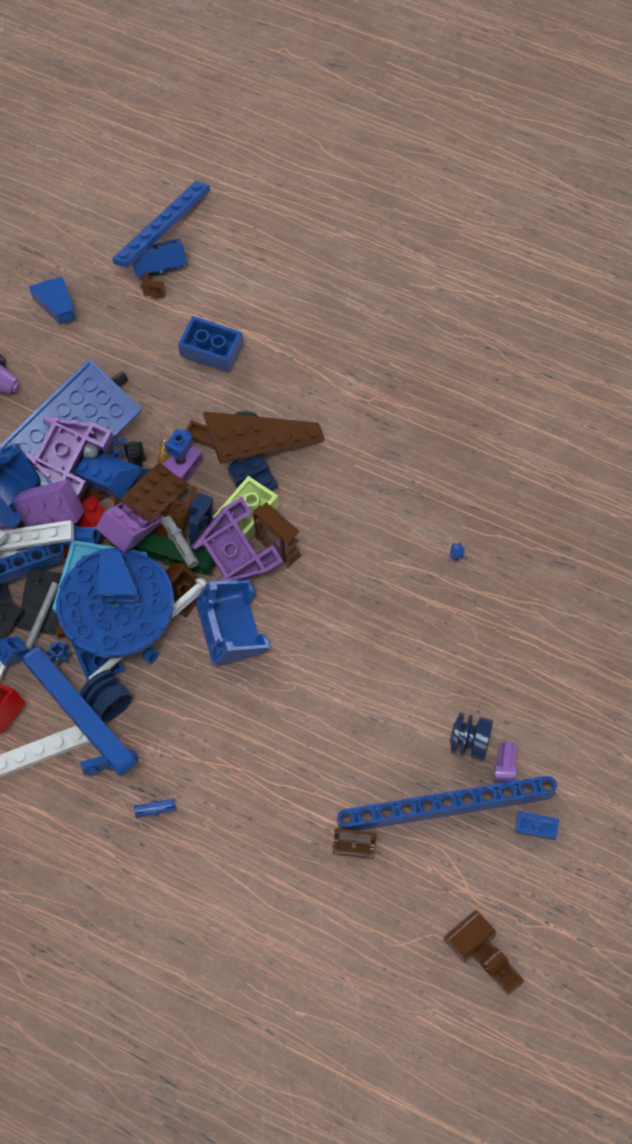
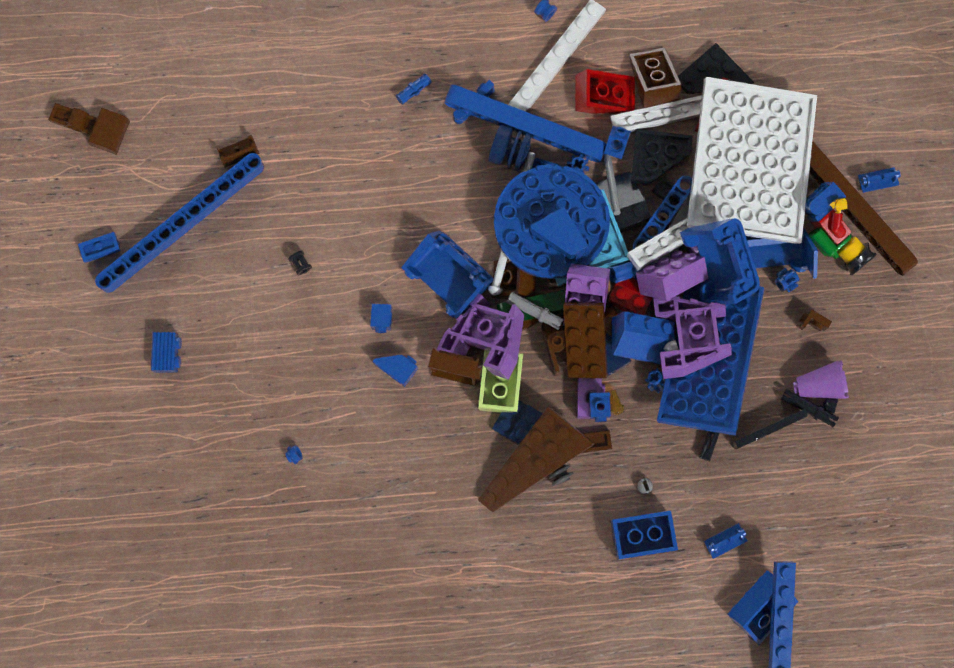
camera: 150 degrees right, 15 degrees up
blue slope [29,276,77,325] -> none
black hinge [123,441,146,468] -> none
reddish brown bracket [140,272,166,298] -> none
dark blue plate [188,493,213,545] -> none
dark blue wheel [450,712,493,761] -> none
medium lavender piece [494,742,517,783] -> none
none -> blue brick [151,332,182,373]
none -> black bush [288,251,312,276]
none -> blue brick [370,304,392,333]
none -> blue slope [373,355,418,387]
none -> light grey hinge [637,478,653,494]
none -> blue hinge [704,523,748,559]
none -> black tile [731,409,808,450]
none -> black pin [781,389,839,428]

